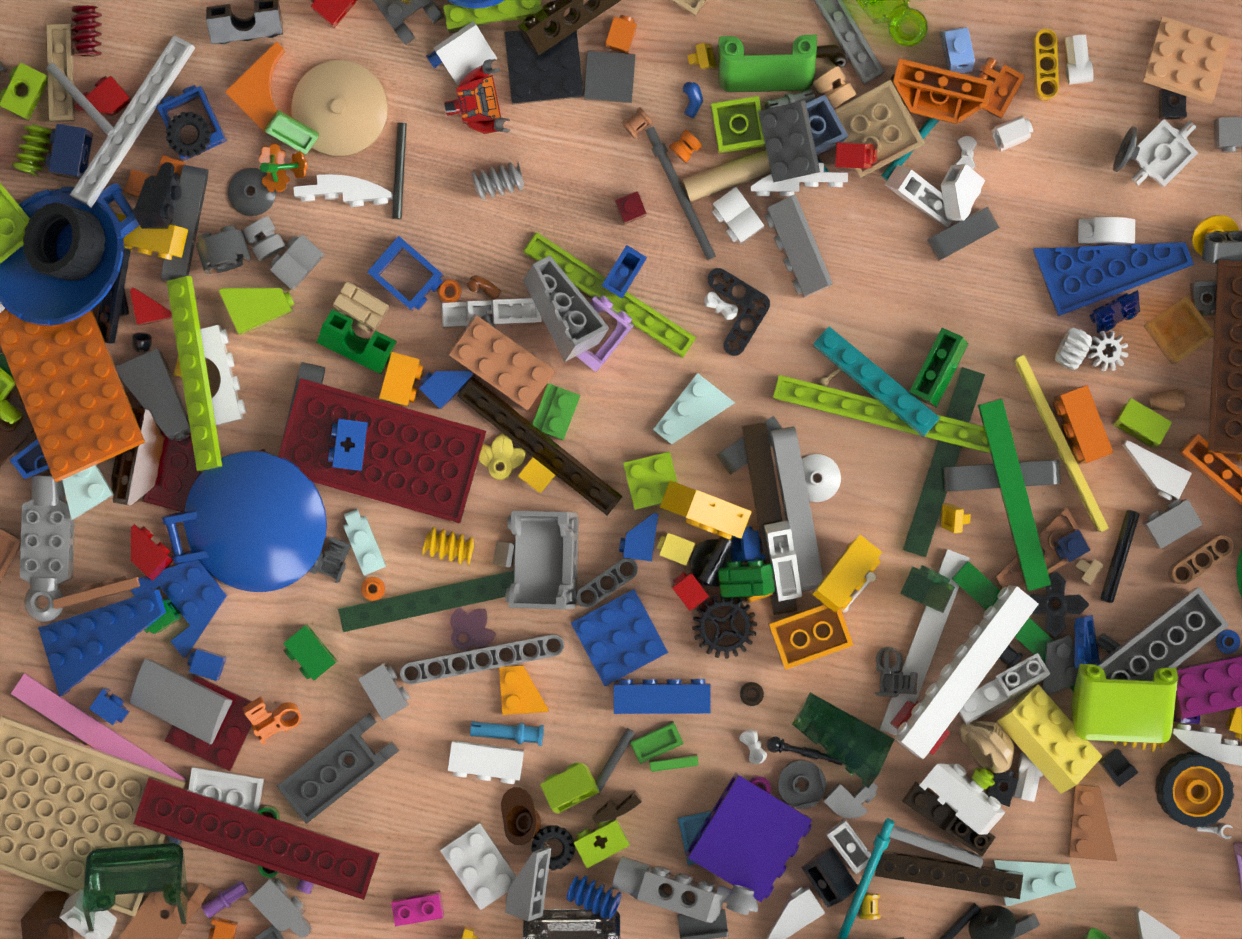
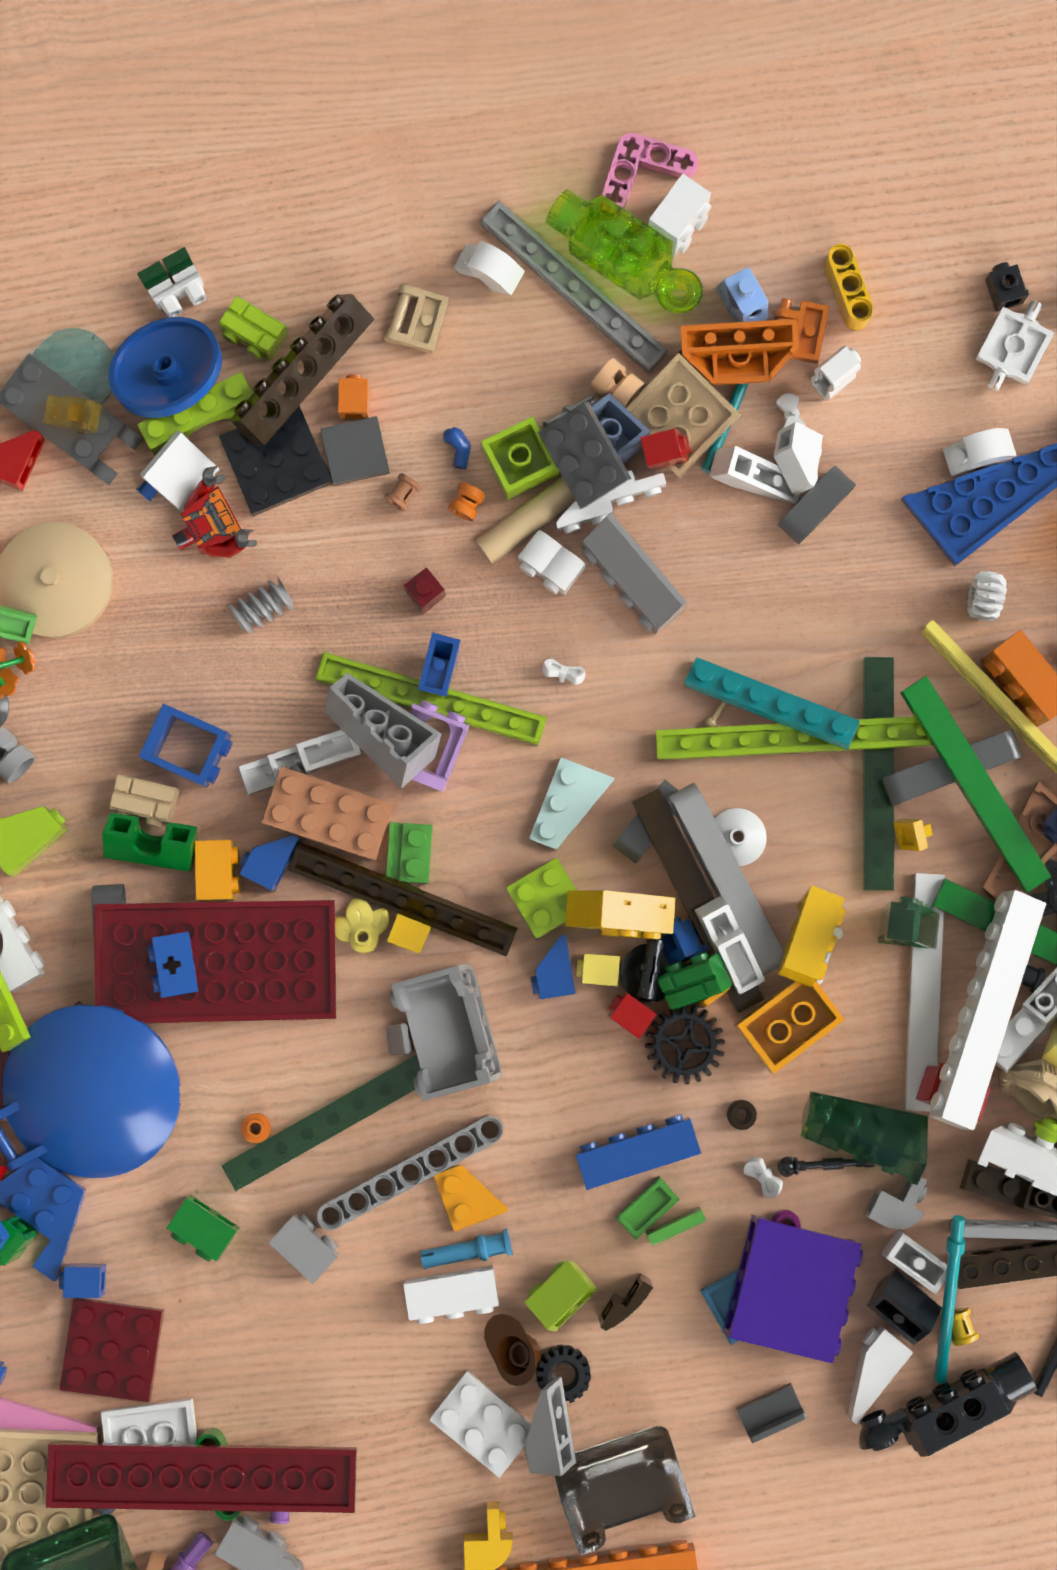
camera: 15 degrees left, 5 degrees down
light grey slope [130,658,233,744] -> none
orange piece [243,696,301,745] -> none
light grey brick [270,235,325,290] -> none
dark grey hinge [277,713,400,824] -> none
white slope [294,174,393,207] -> none
dark grey piece [309,536,351,583] -> none
light aqua hinge [343,509,387,576] -> none
dark pink brick [391,891,444,927] -> none
pearl dark grey bar [392,123,407,219] -> none
yellow piece [422,526,475,566] -> none
orange plate [437,279,462,303] -> none
plate [450,607,496,650] -> none
dark orange arm [467,275,502,300] -> none
blue piece [567,875,622,919] -> none
blue plate [571,589,668,686] -> none
lime brick [573,818,630,868] -> none
dark grey beam [577,558,638,608] -> none
dark grey bar [595,728,635,795] -> none
light grey brick [612,856,758,923] -> none
dark grey bar [645,126,716,260] -> none
yellow tile [687,43,717,70] -> none
black beam [707,268,770,356] -> none
bright green windscreen [718,34,817,92] -> none
dark grey plate [778,760,826,809] -> none
dark brown arm [816,45,848,68] -> none
dark grey piece [875,647,918,697] -> none
green brick [909,328,969,408] -> none
white piece [1065,35,1093,85] -> none
white gear [1087,331,1128,371] -> none
clear blue hinge [1089,290,1140,333] -> none
dark grey dish [1113,126,1140,172] -> none
light nougat plate [1142,16,1231,104] -> none

